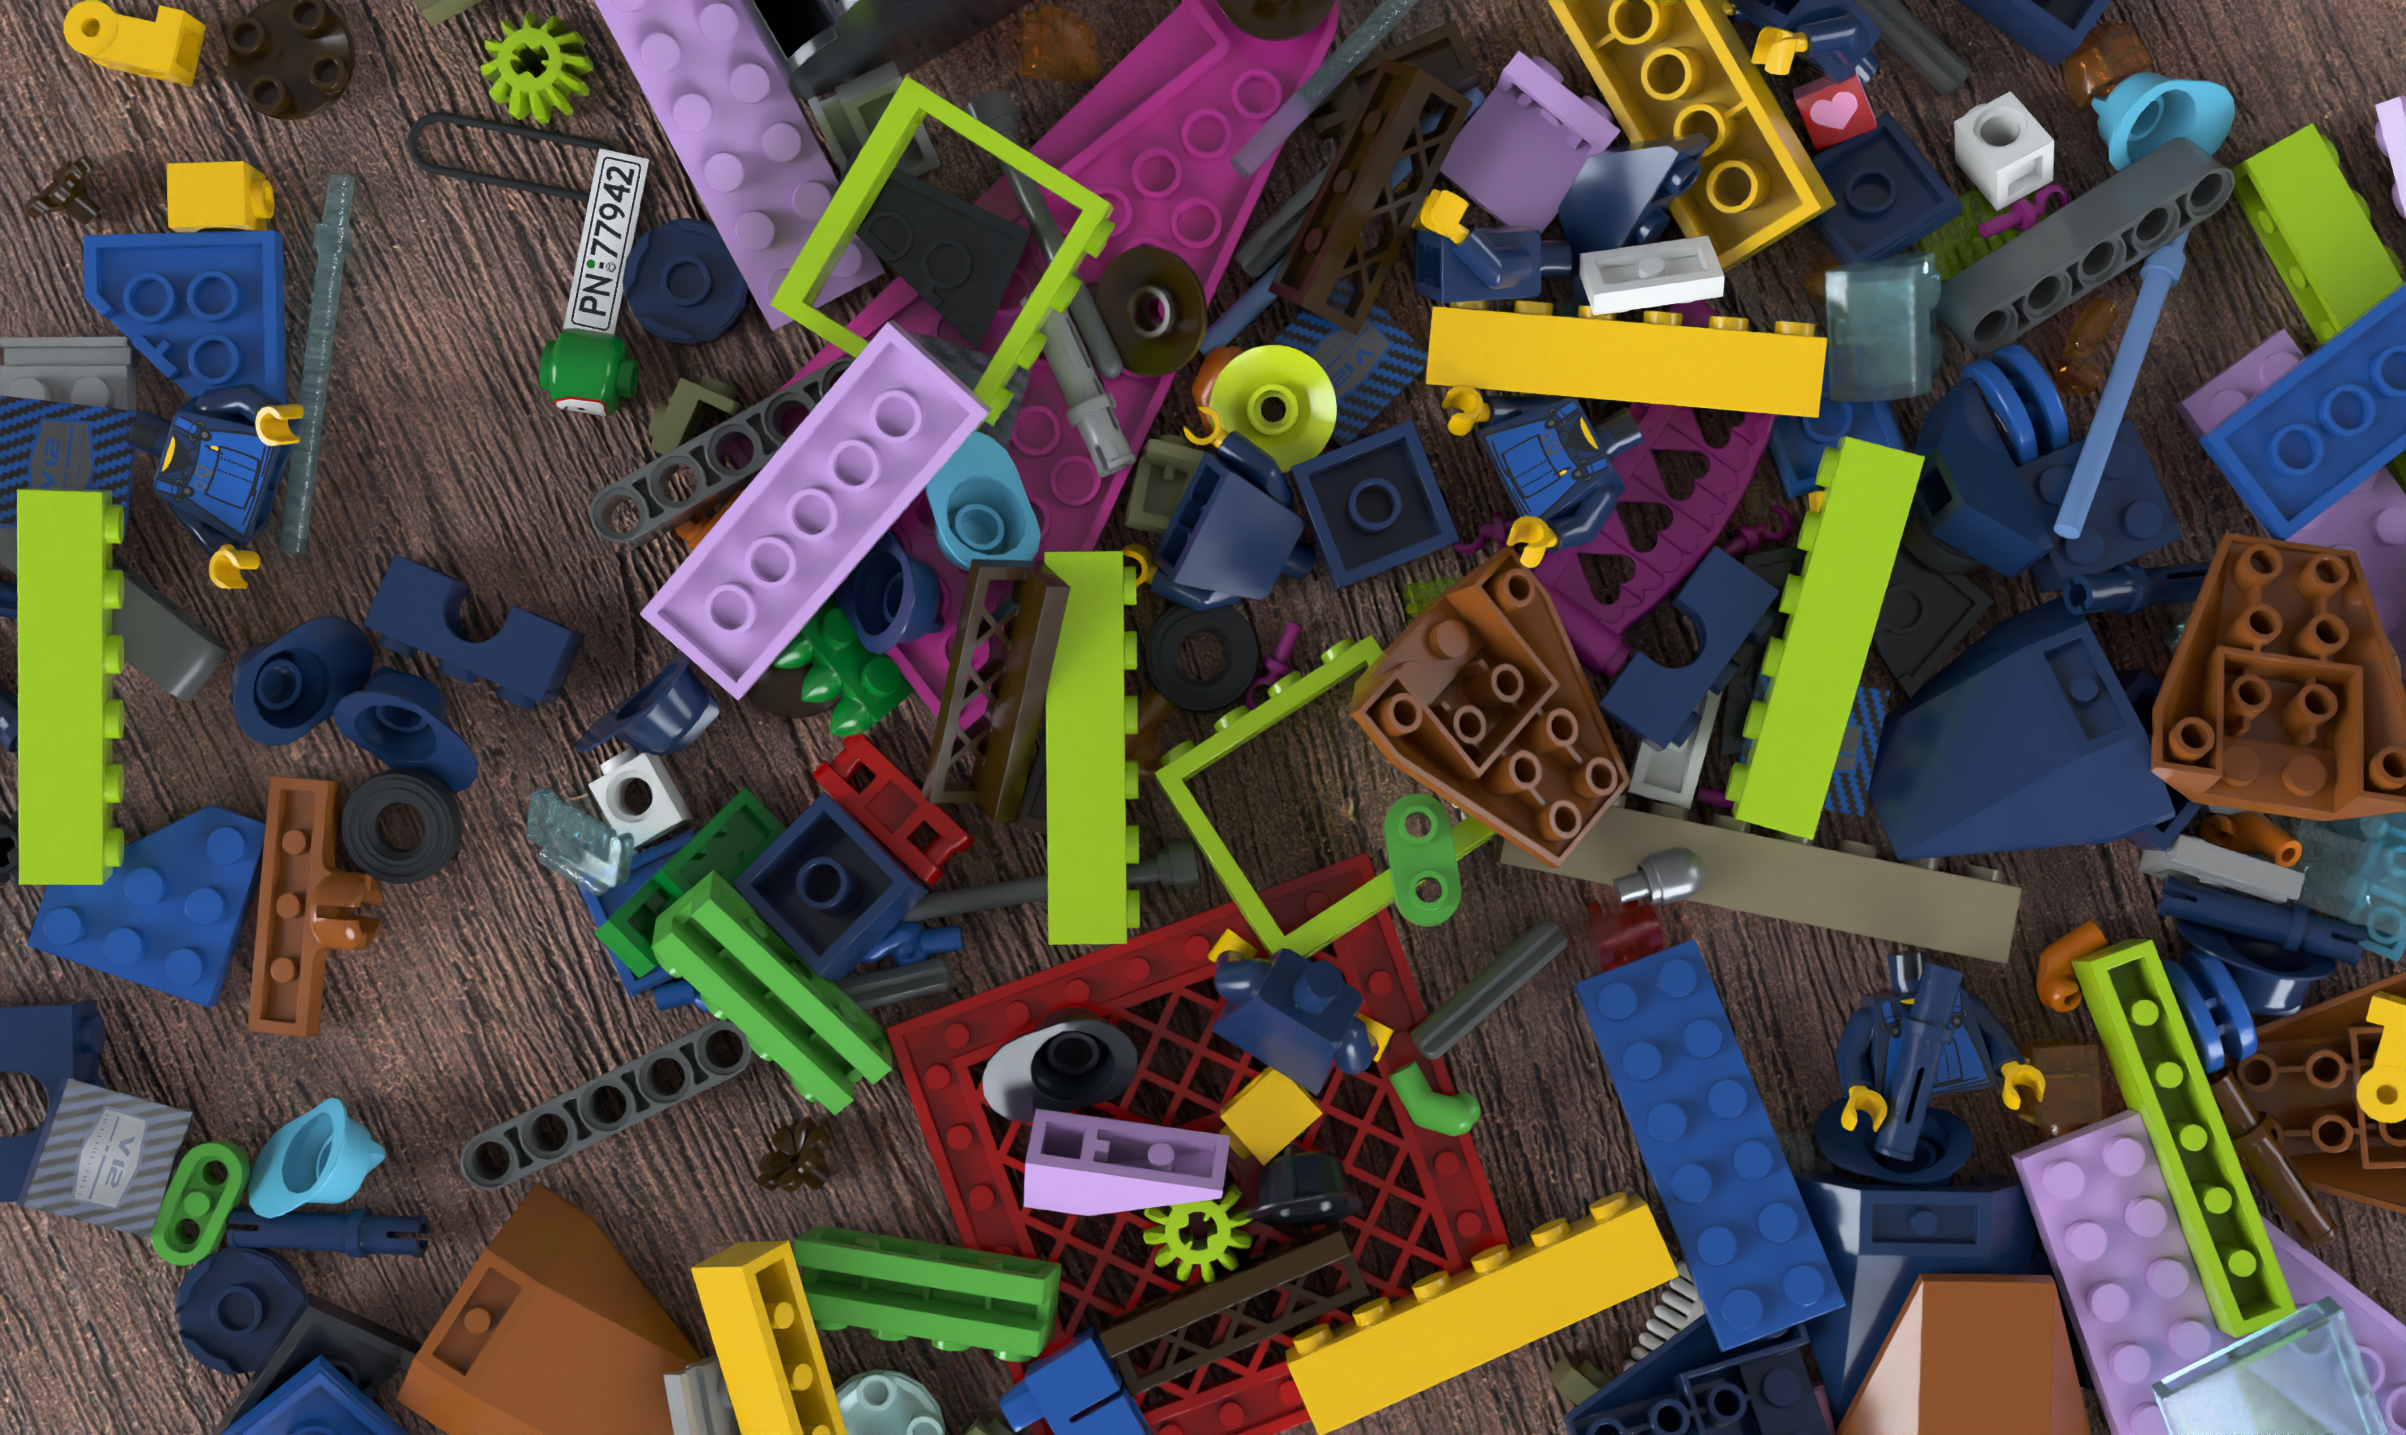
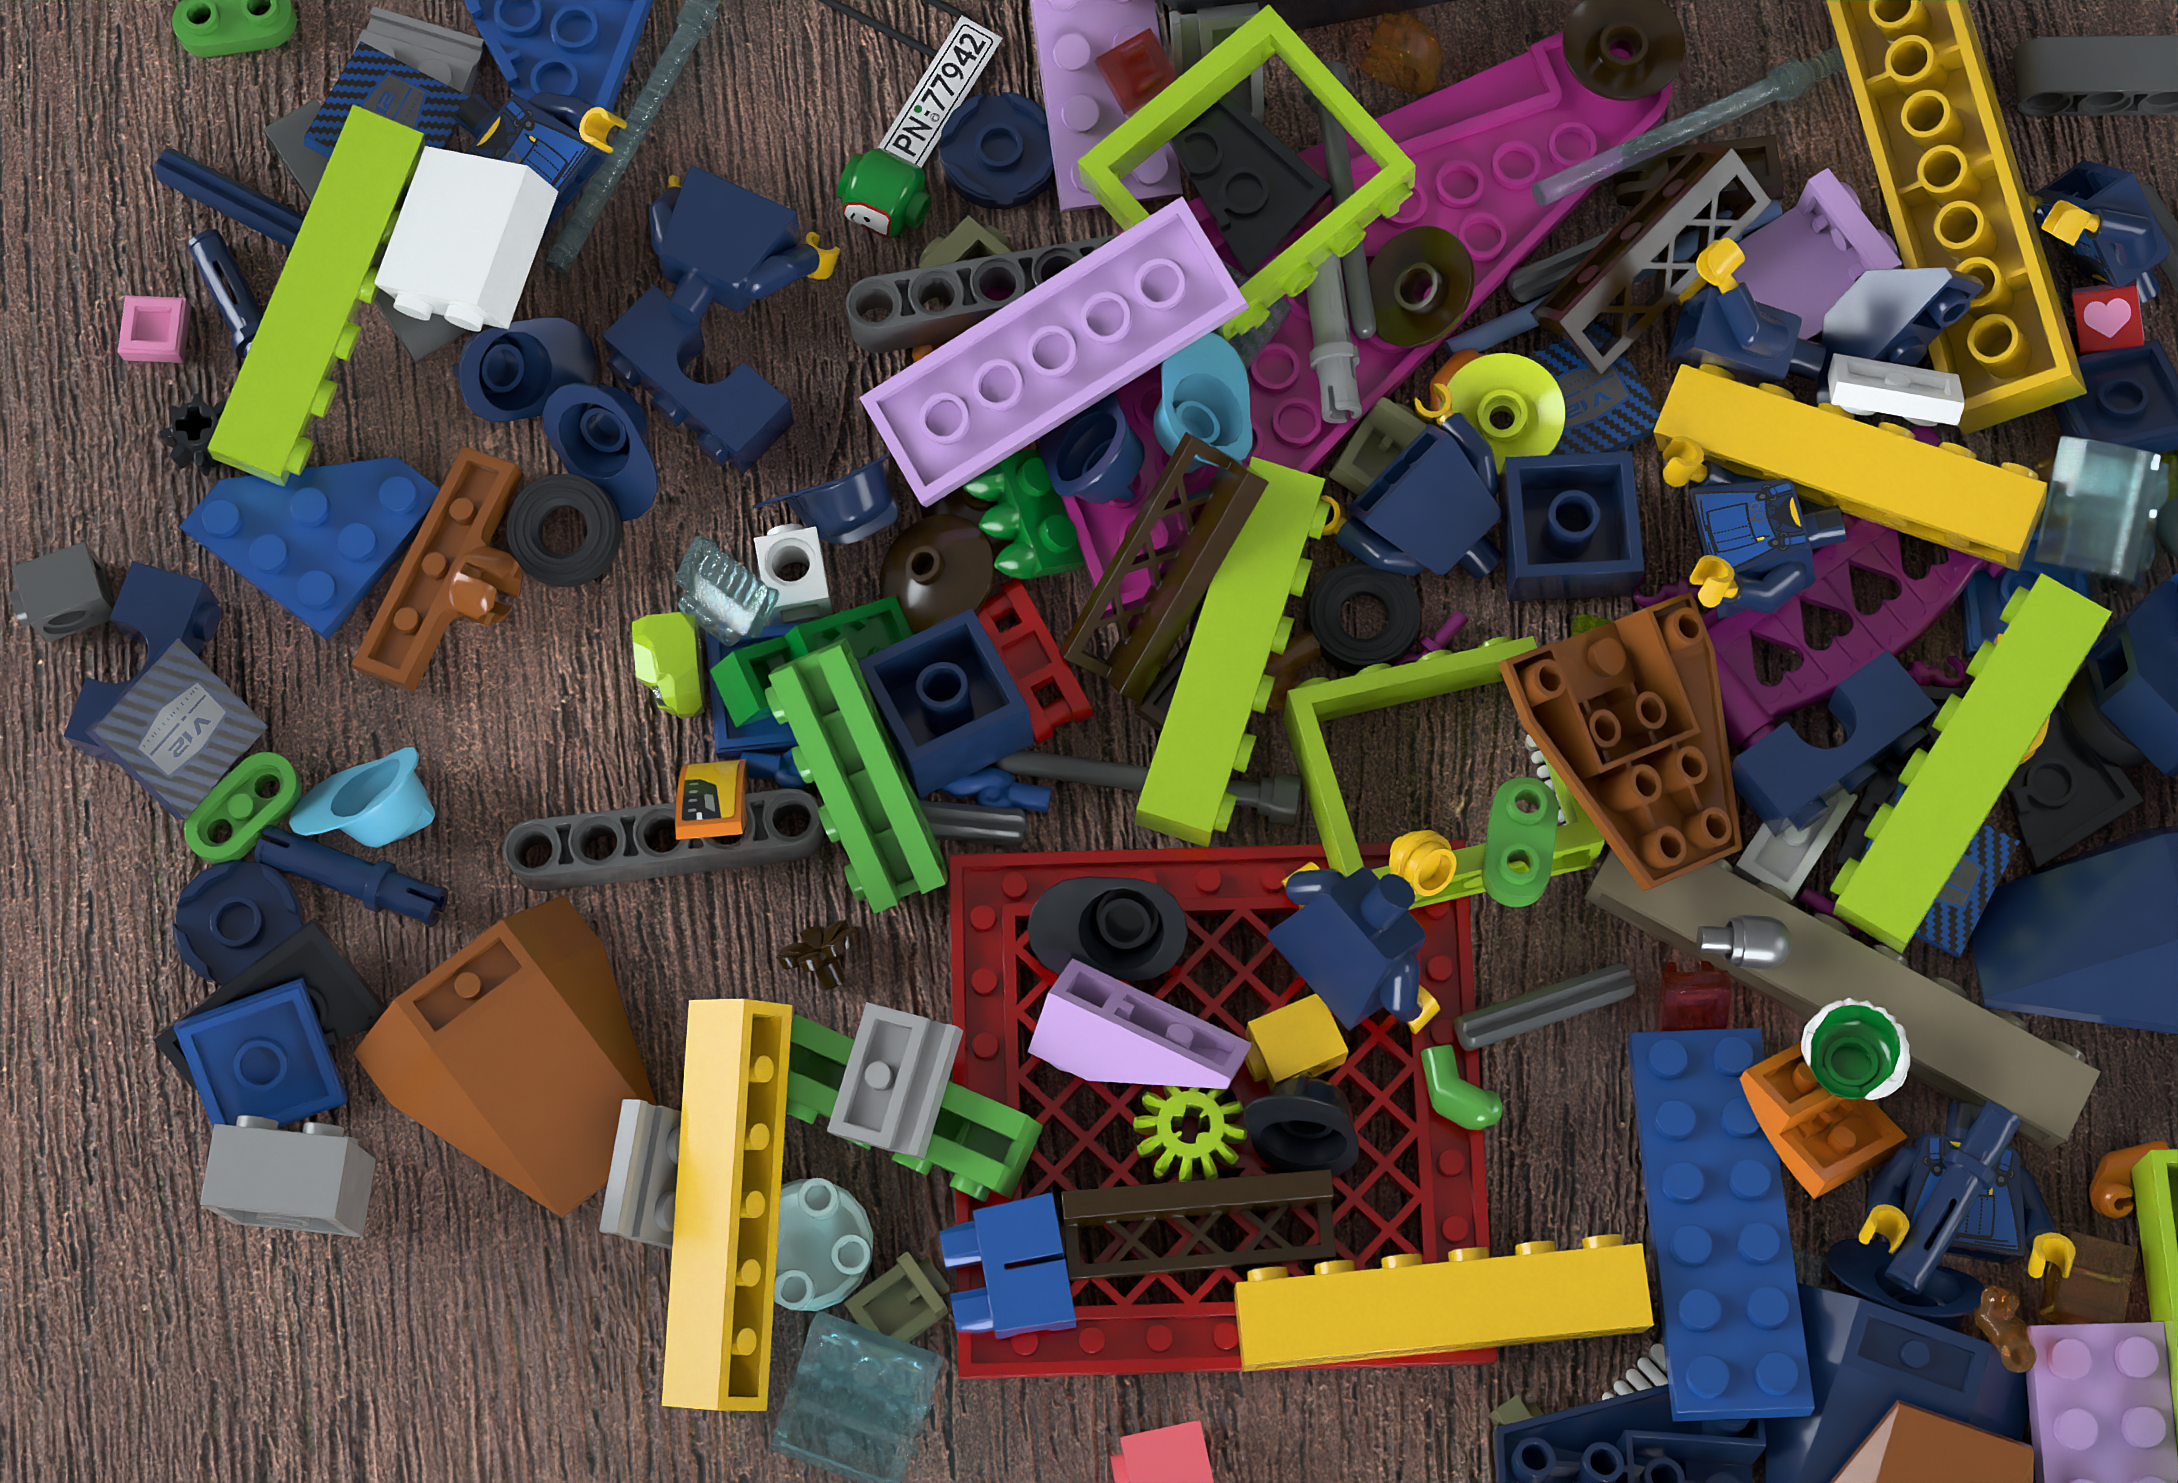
camera: 20 degrees right, 15 degrees down
none -> white brick [374,146,558,331]
none -> lime rock [632,612,705,719]
none -> dark blue torso [649,165,840,325]
none -> slope [675,759,749,840]
none -> light grey plate [827,1002,963,1160]
none -> dark brown dish [879,514,996,634]
none -> clear red tile [1094,28,1178,115]
none -> yellow plate [1389,830,1457,896]
none -> orange slope [1739,1042,1908,1199]
none -> green hair [1801,998,1910,1100]
none -> clear orange arm [1974,1286,2037,1373]

